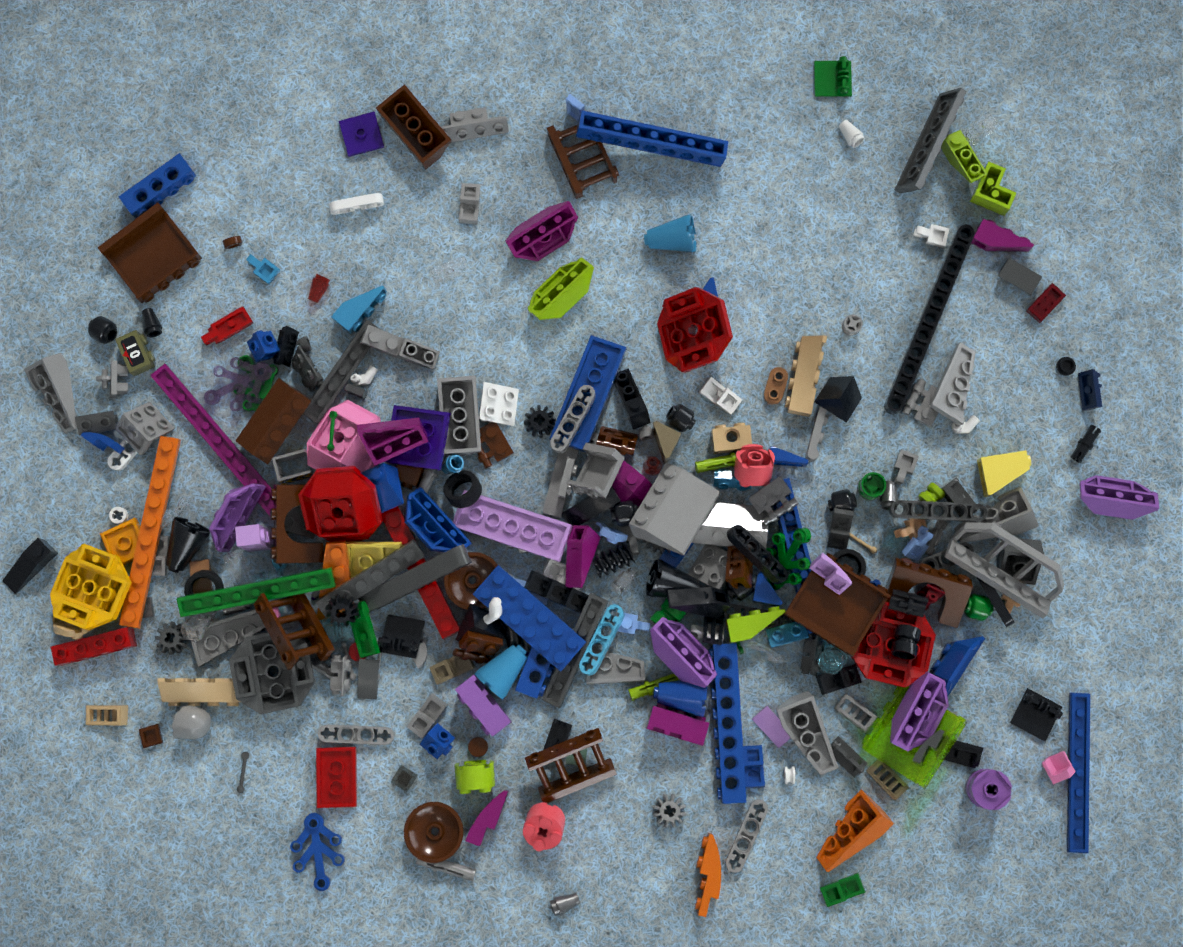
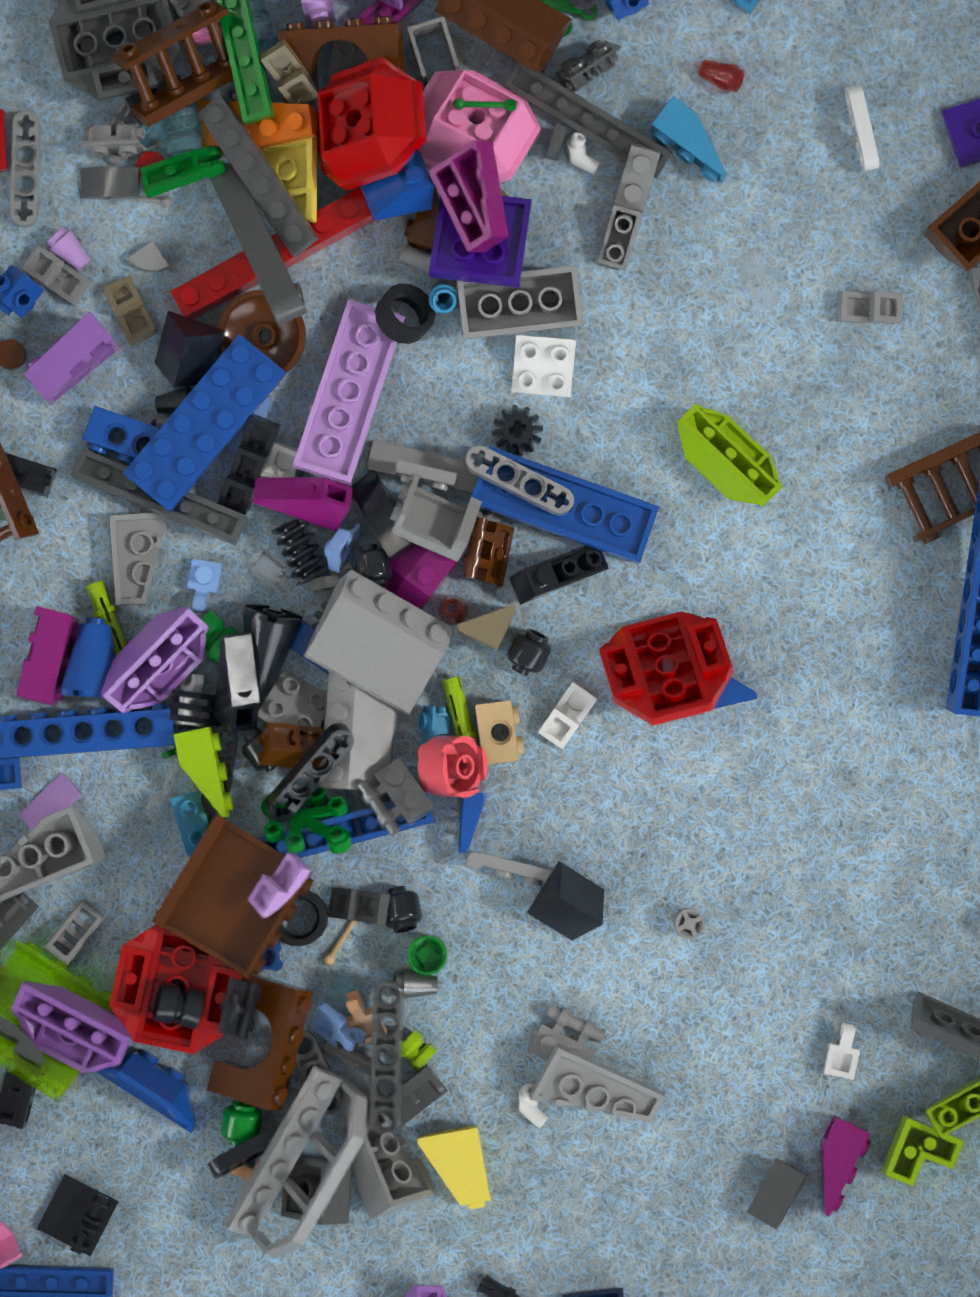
camera: 85 degrees right, 5 degrees up
black hinge [272,326,299,367] -> none
dark grey hinge [296,336,312,352] -> none
black gear [325,593,359,627] -> none
black hinge [378,615,425,659] -> none
blue wedge [405,487,472,552] -> none
reddish brown plate [453,631,503,664] -> none
dark azure cone [475,644,528,699] -> none
reddish brown plate [477,422,514,469] -> none
white arm [483,597,502,624] -> none
magenta wedge [505,201,578,261] -> none
medium azure beam [579,604,625,676] -> none
light grey hinge [639,425,655,441] -> none
dark azure cone [644,214,697,252] -> none
blue slope [752,571,783,606] -> none
medium nougat plate [764,367,788,405] -> none
tan wedge [784,335,827,417] -> none
dark grey hinge [800,635,825,676] -> none
black slope [816,664,862,695] -> none
clear light blue wheel [818,643,850,674] -> none
black beam [884,224,975,415] -> none
light grey plate [893,449,919,486] -> none
dark red hinge [917,584,946,611] -> none
dark red plate [1026,283,1066,323] -> none
black plate [1056,357,1076,376] -> none
none -> lavender cone [47,227,91,272]
none -> dark tan slope [260,39,319,104]

